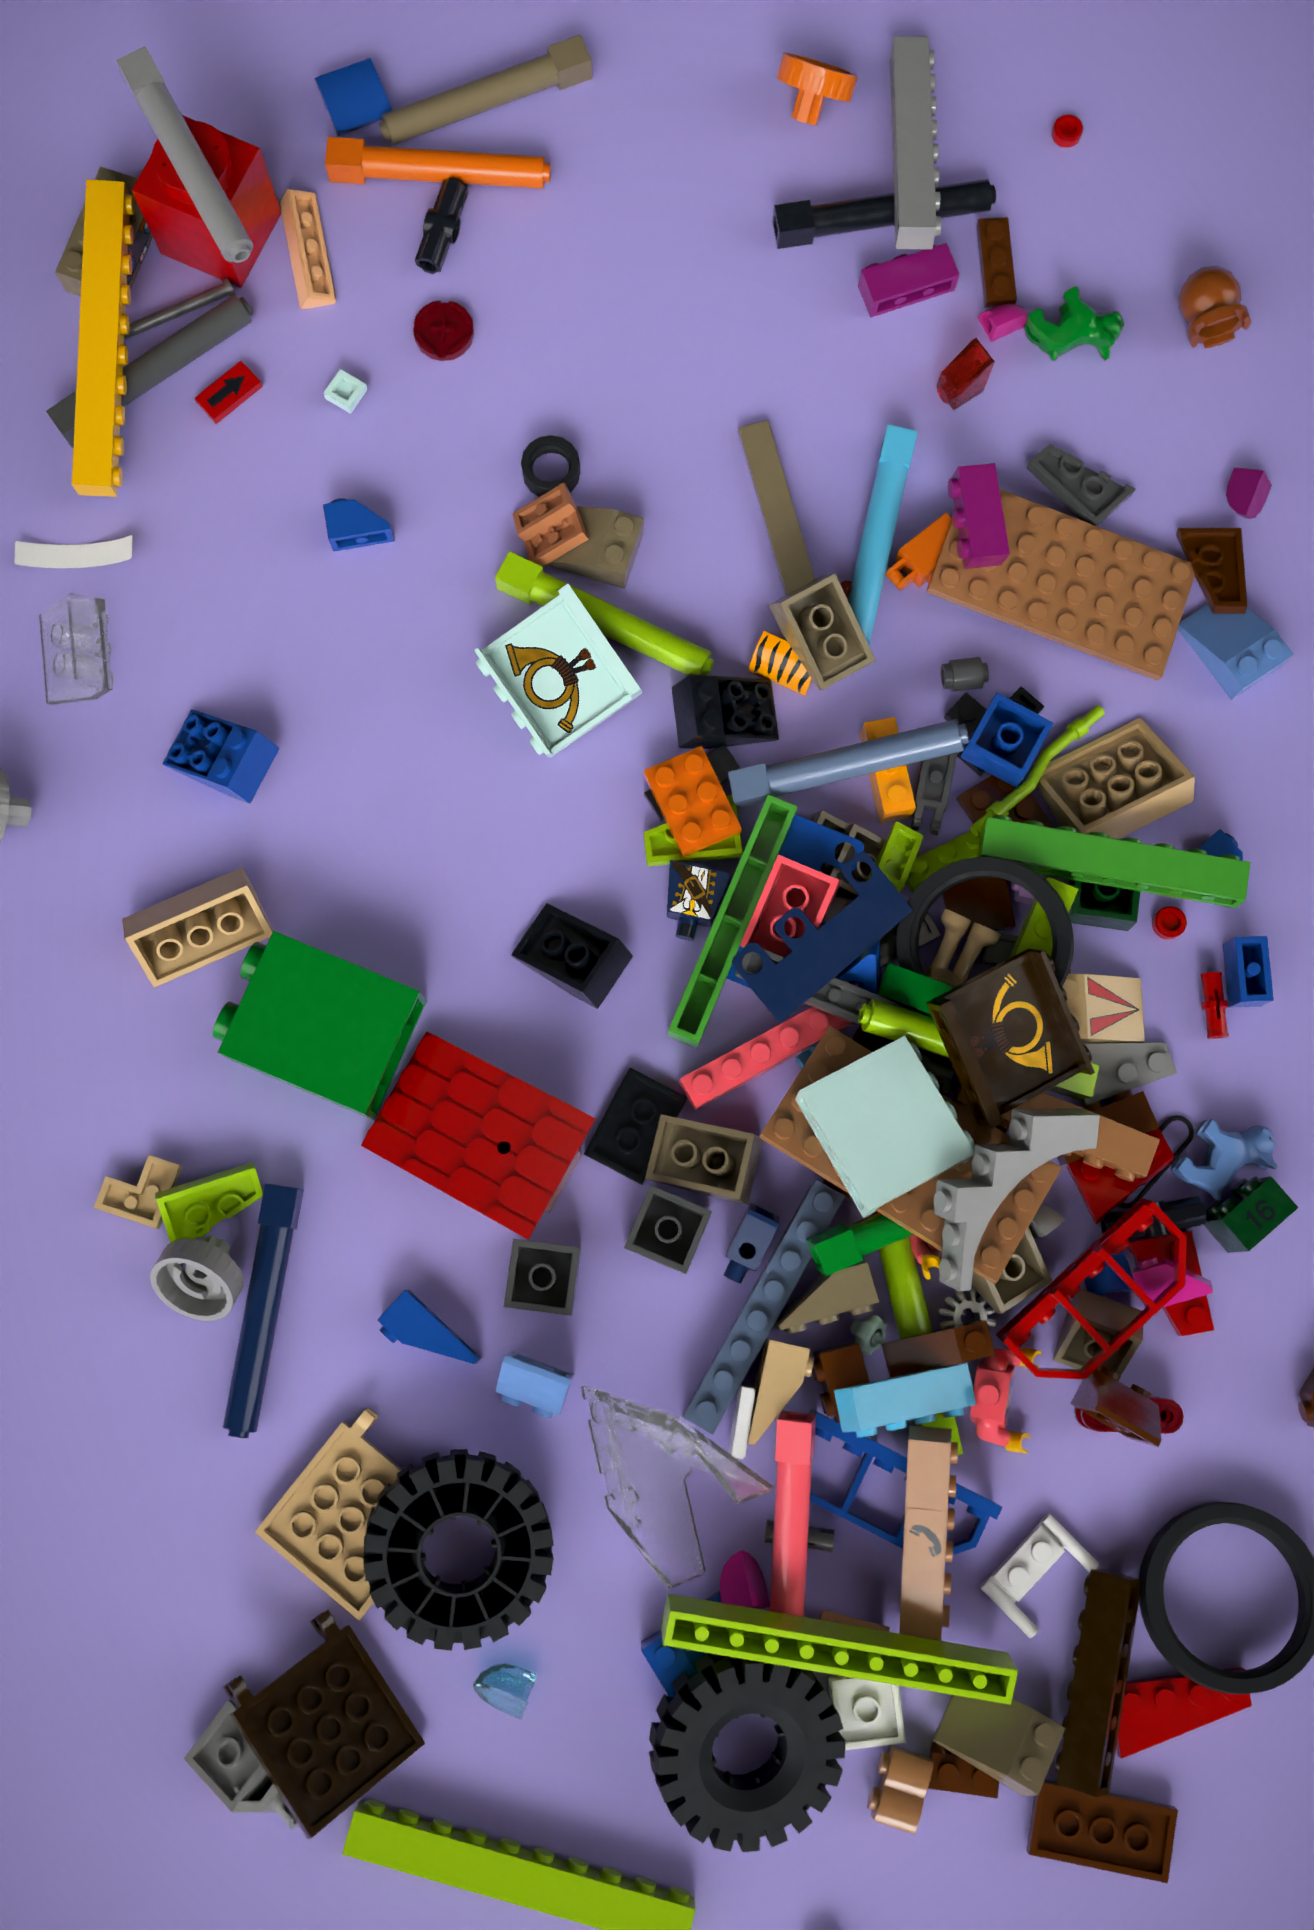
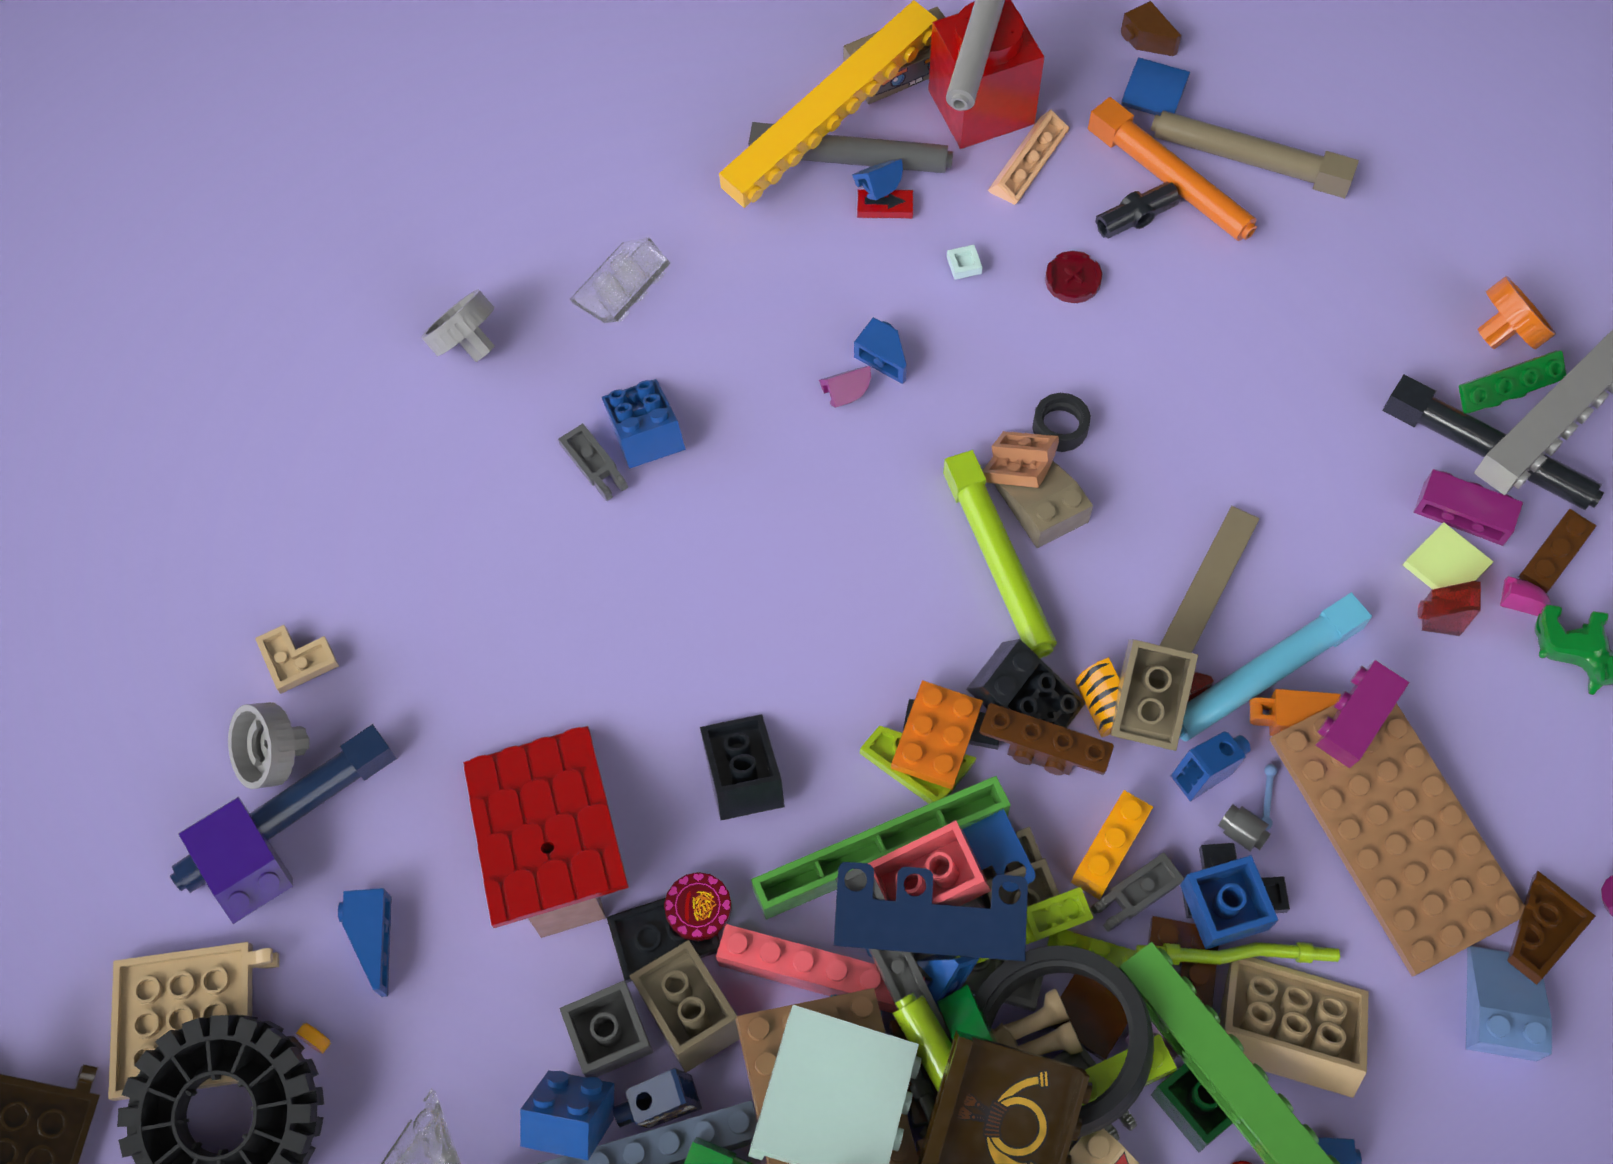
camera: 50 degrees right, 15 degrees down
white sticker [14,535,133,568] -> none
tan slope [122,867,273,988] -> none
flat silver bar [124,278,236,340] -> none
lime wing [155,1162,263,1243] -> none
green brick [213,931,427,1120] -> none
light aqua panel [474,584,643,758] -> none
medium blue slope [495,1352,574,1419] -> none
dark grey brick [504,1239,581,1316] -> none
torso [667,860,731,941] -> none
sand blue brick [728,719,969,808] -> none
dark grey wing [1026,444,1136,526] -> none
none -> dark purple slope [178,796,293,924]
none -> light orange tile [295,1023,331,1054]
none -> blue brick [520,1070,615,1161]
none -> dark grey hinge [558,423,628,501]
none -> dark red tile [664,872,732,941]
none -> magenta brick [819,366,871,408]
none -> blue brick [852,159,903,200]
none -> reddish brown bracket [980,703,1114,775]
none -> reddish brown slope [1121,1,1182,56]
none -> blue torso [1170,731,1251,802]
none -> medium blue hinge [1261,764,1277,831]
none -> yellowish green tile [1403,522,1494,605]
none -> green bracket [1459,350,1567,413]

